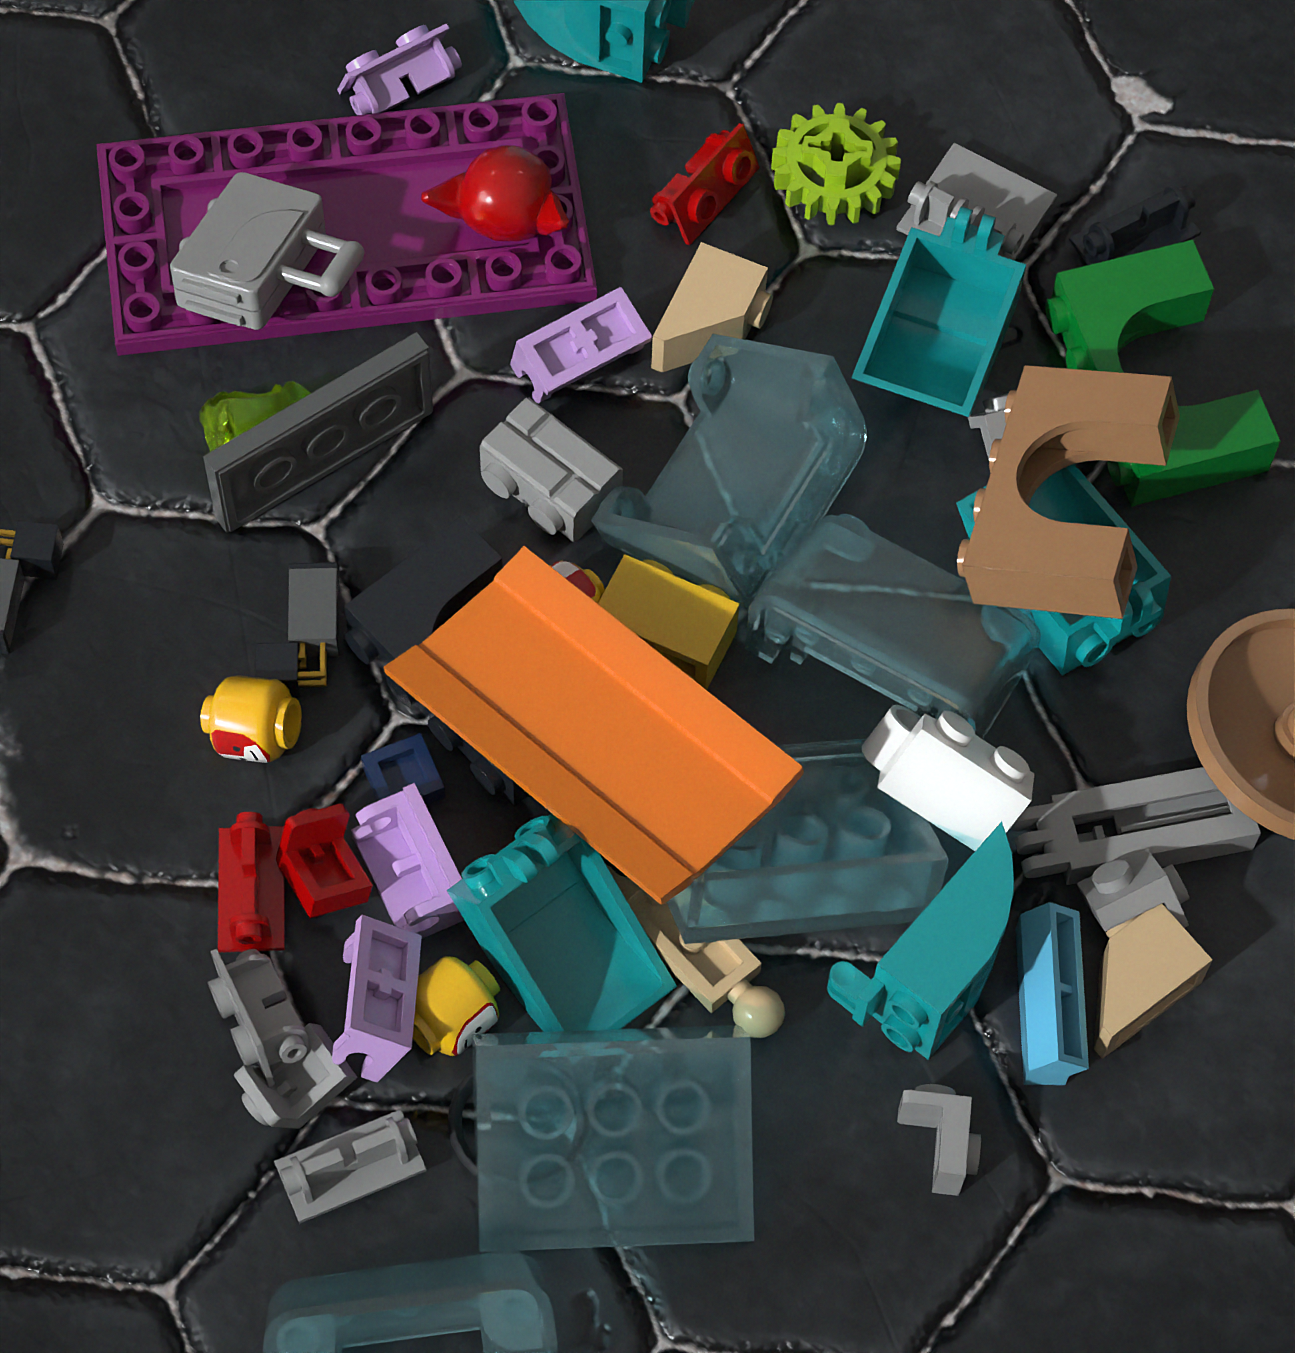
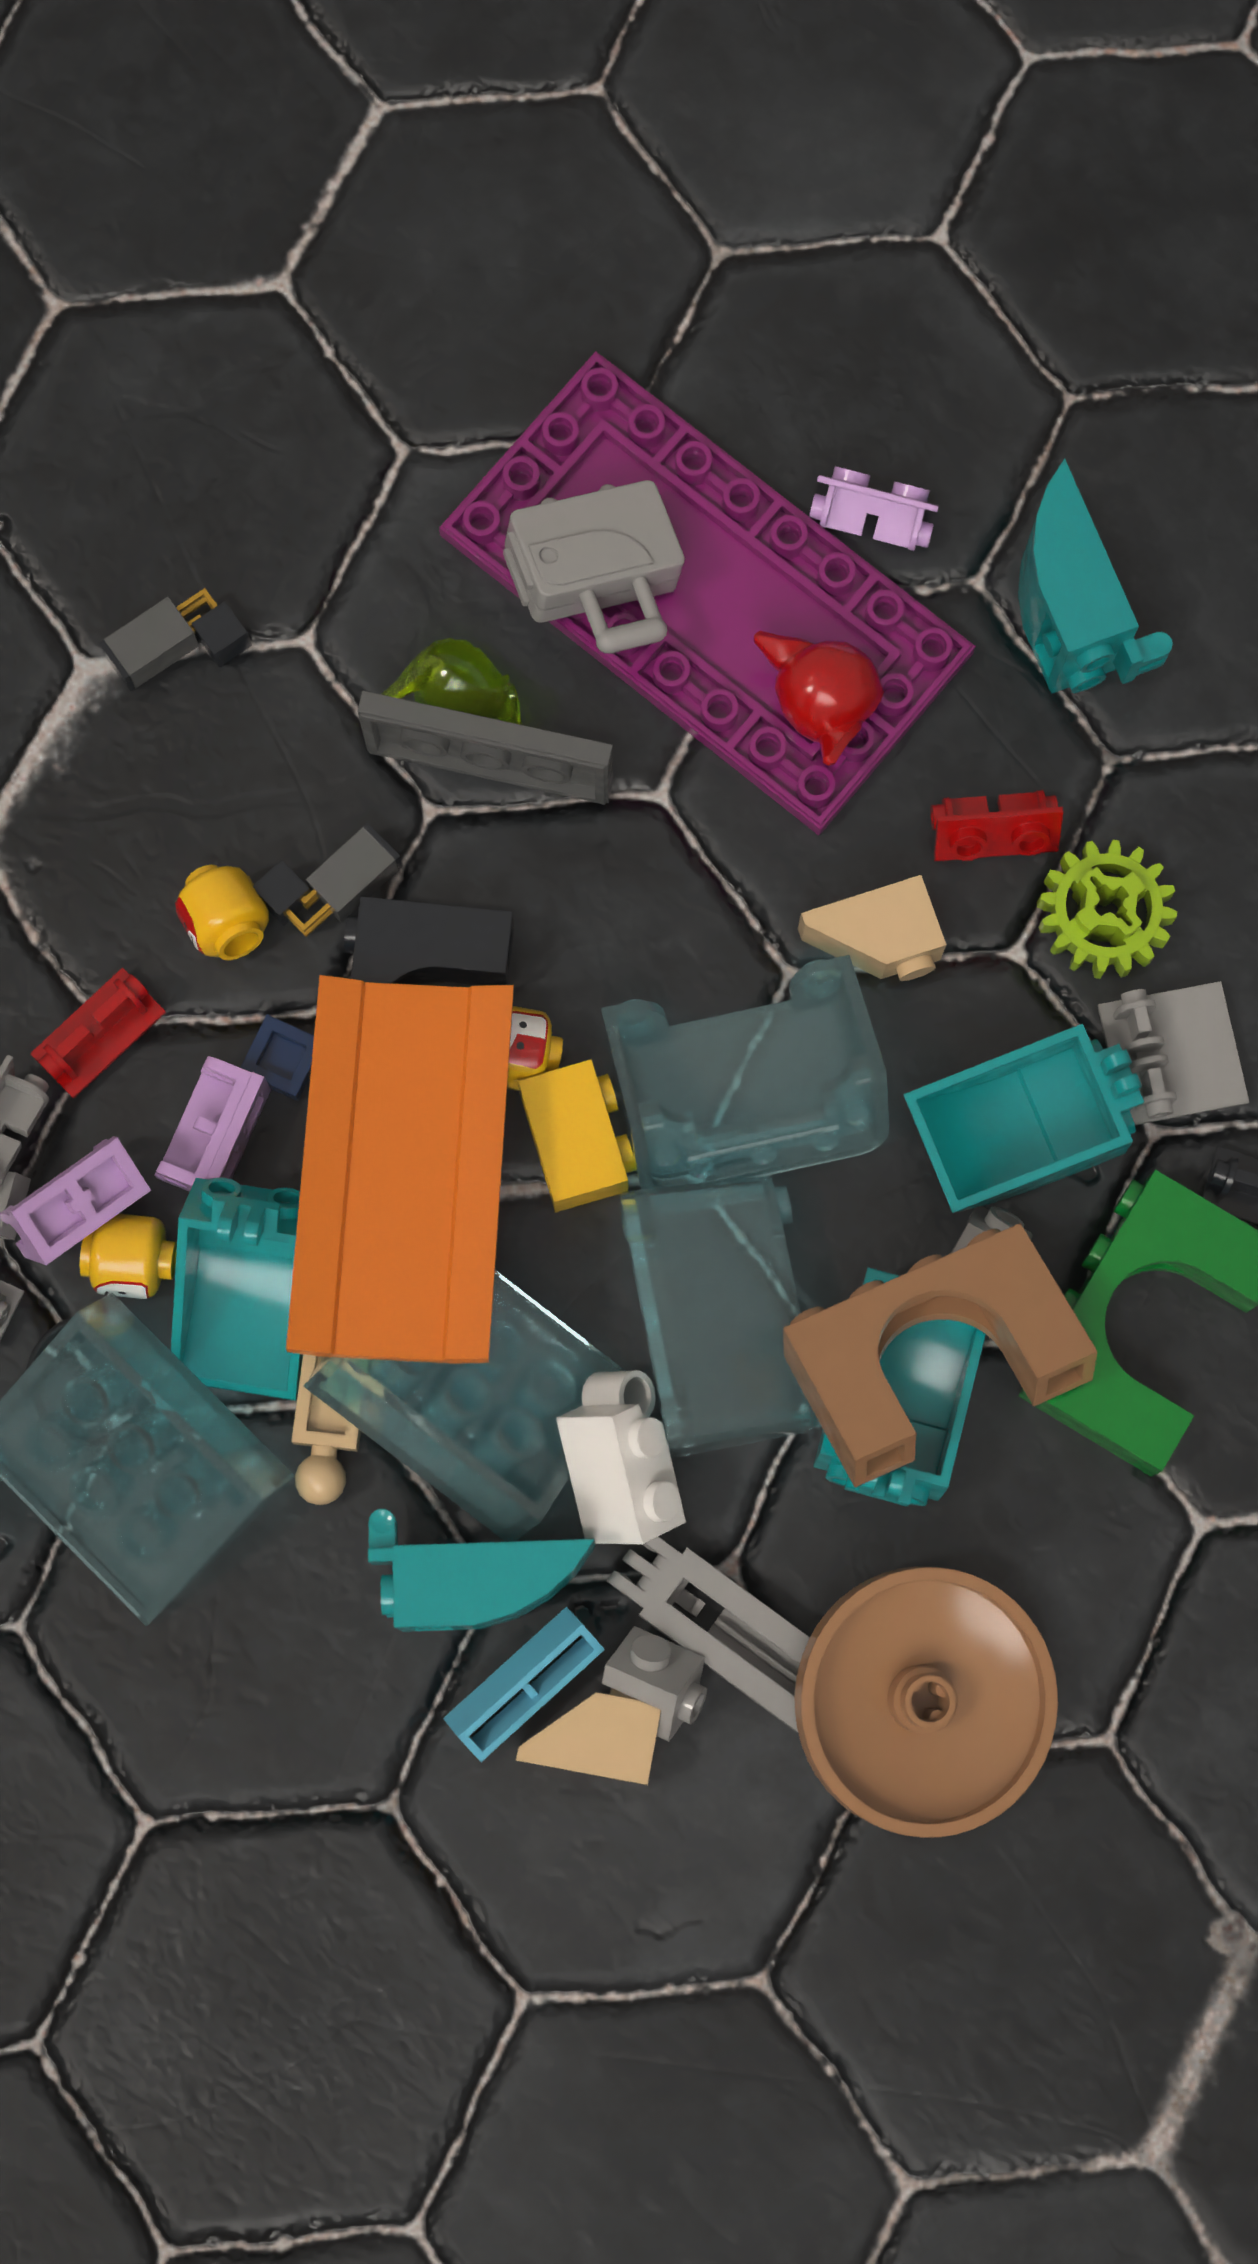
camera: 50 degrees right, 15 degrees up
red bracket [275,804,373,918] -> none
light grey brick [480,398,623,542] -> none
lavender hinge [510,287,652,403] -> none
light grey bracket [897,1084,981,1196] -> none

